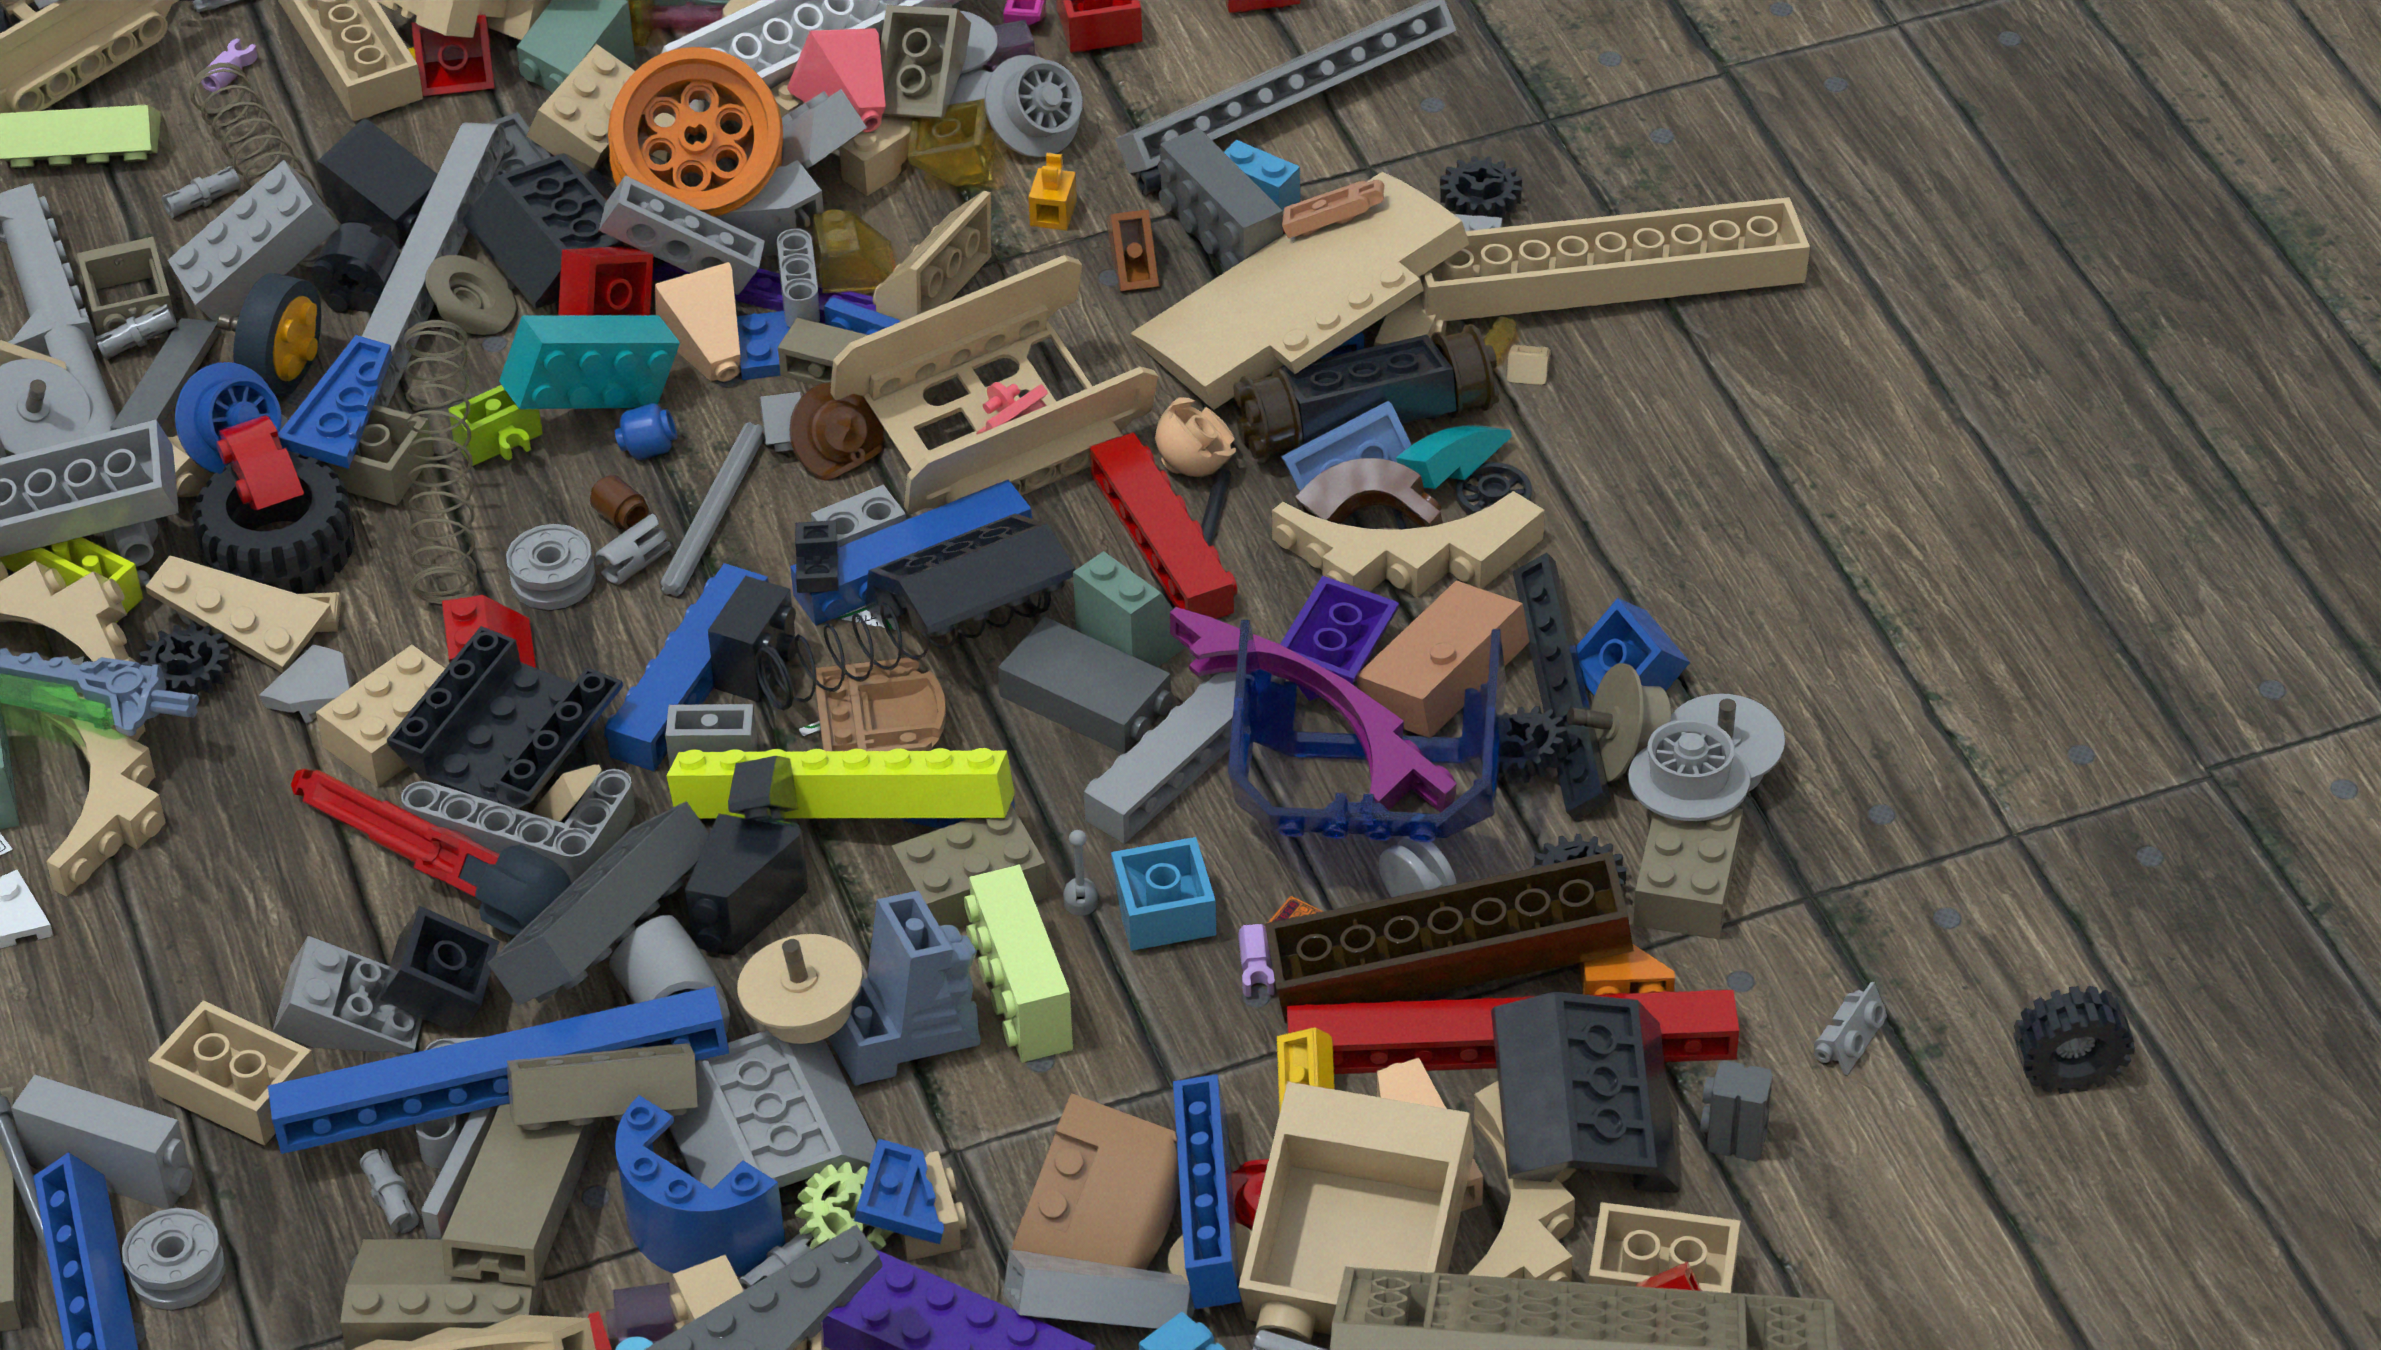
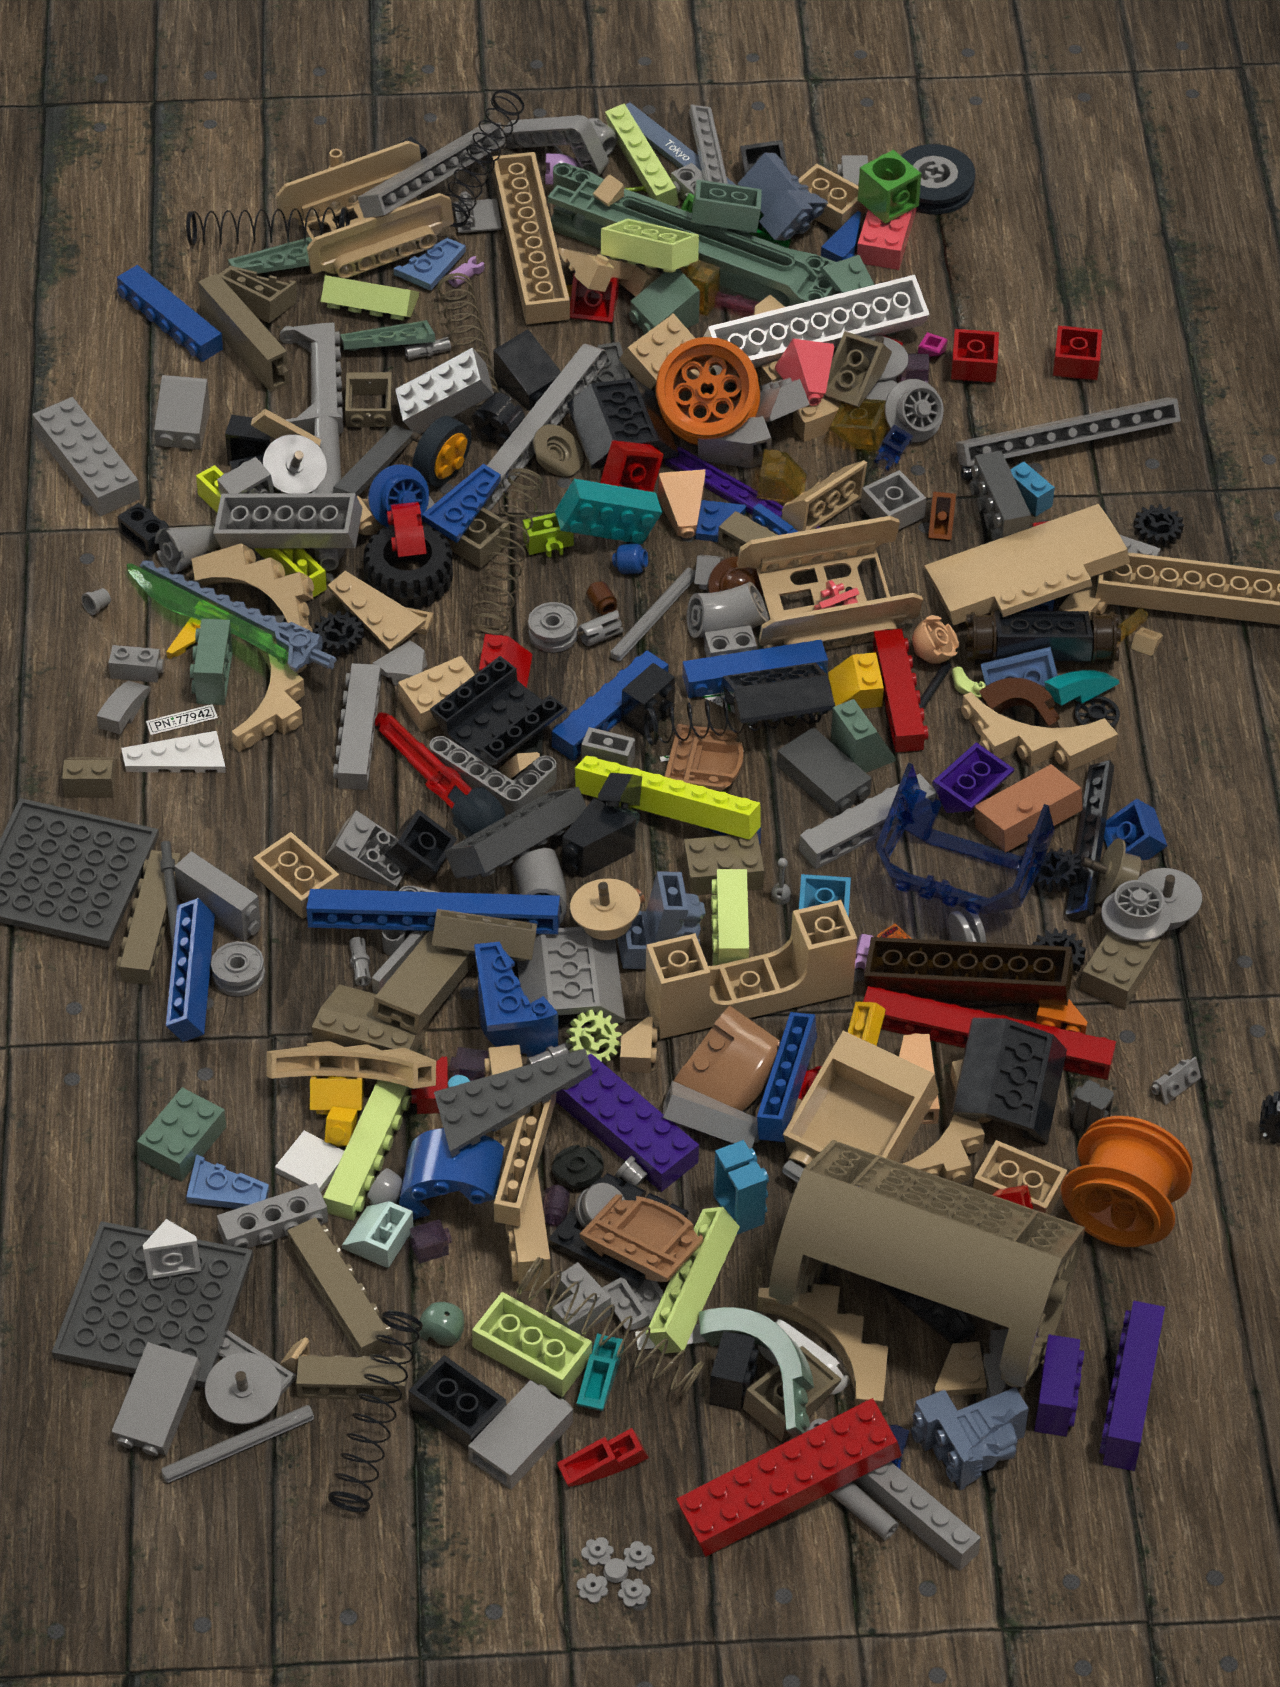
camera: 15 degrees right, 5 degrees up
light grey pin [95,304,178,360] -> none
light grey brick [599,175,765,295] -> none
light grey beam [777,229,820,328] -> none
black slope [795,520,839,593] -> none
blue wing [854,1138,944,1245] -> none
light orange brick [1028,153,1077,231] -> none
magenta slope [1170,607,1457,821] -> none
nougat hinge [1282,180,1385,238] -> none
none -> light grey brick [333,663,381,790]
none -> sand green wing [340,320,436,351]
none -> medium blue wing [393,238,466,291]
none -> blue wing [474,942,539,1032]
none -> tan arch [645,900,857,1039]
none -> light grey brick [687,582,769,638]
none -> yellow slope [828,653,884,709]
none -> light grey brick [861,470,926,530]
none -> clear blue brick [874,424,913,471]
none -> yellowish green arm [951,667,986,699]
none -> orange wheel [1061,1116,1193,1247]

